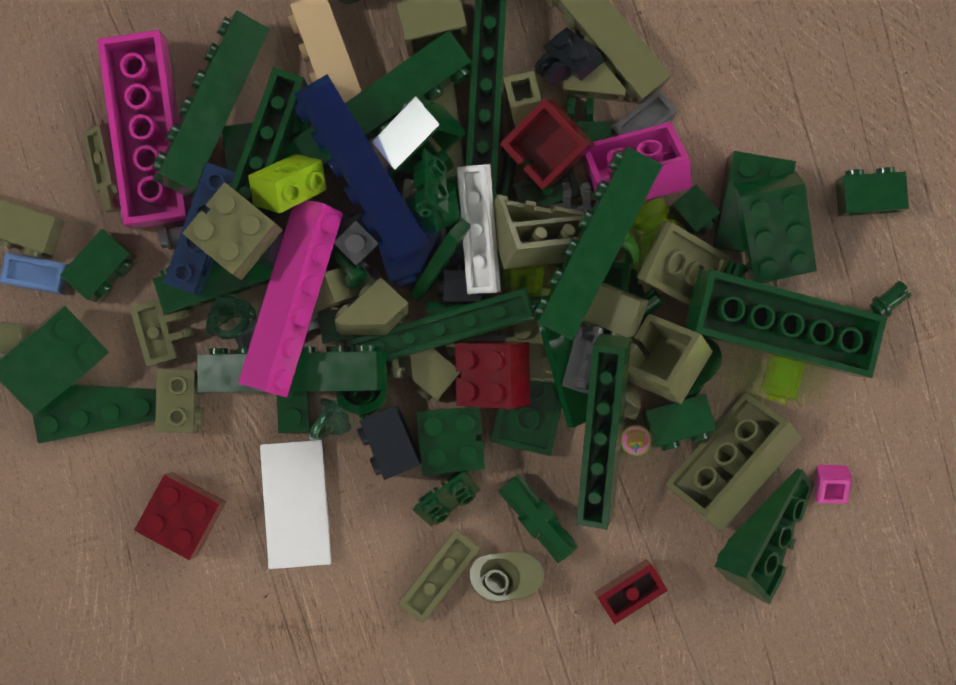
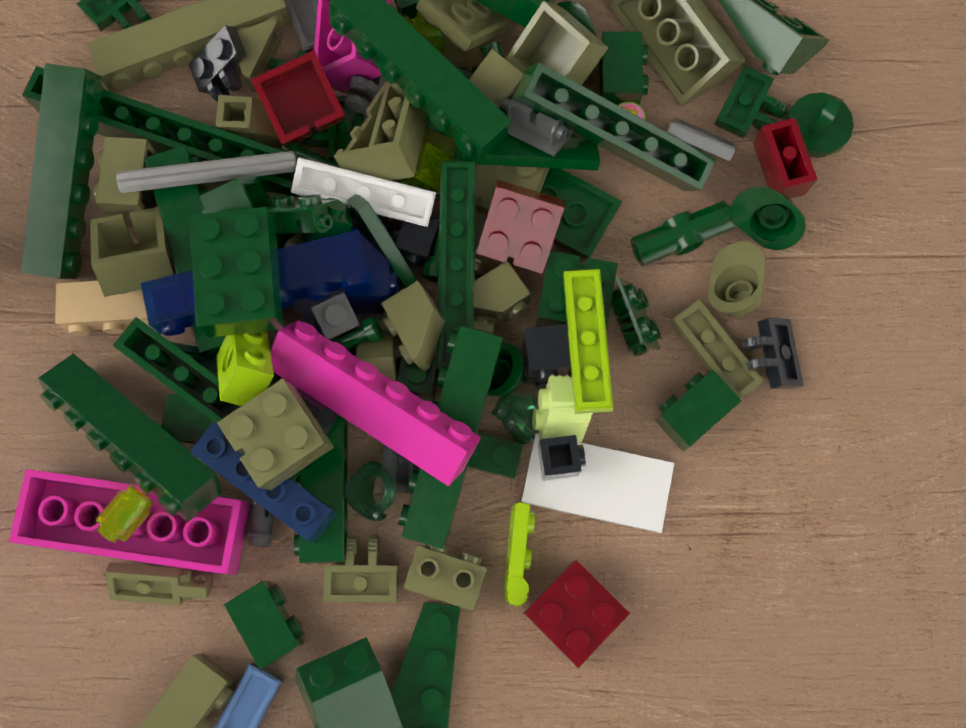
camera: 75 degrees left, 10 degrees down
none -> olive piece [90,207,177,297]
none -> clear neon green brick [96,485,154,543]
none -> light grey axle [116,151,297,193]
none -> dark green brick [190,207,284,338]
none -> lime hinge [503,502,535,607]
none -> yellowish green brick [532,374,593,442]
none -> black brick [538,435,586,481]
none -> lime tile [563,269,613,414]
none -> dark green brick [655,369,742,452]
none -> tile [667,118,736,161]
none -> dark green hinge [714,65,788,139]
none -> dark green piece [730,186,806,250]
none -> black hinge [742,318,804,389]
none -> dark green tile [786,92,854,158]

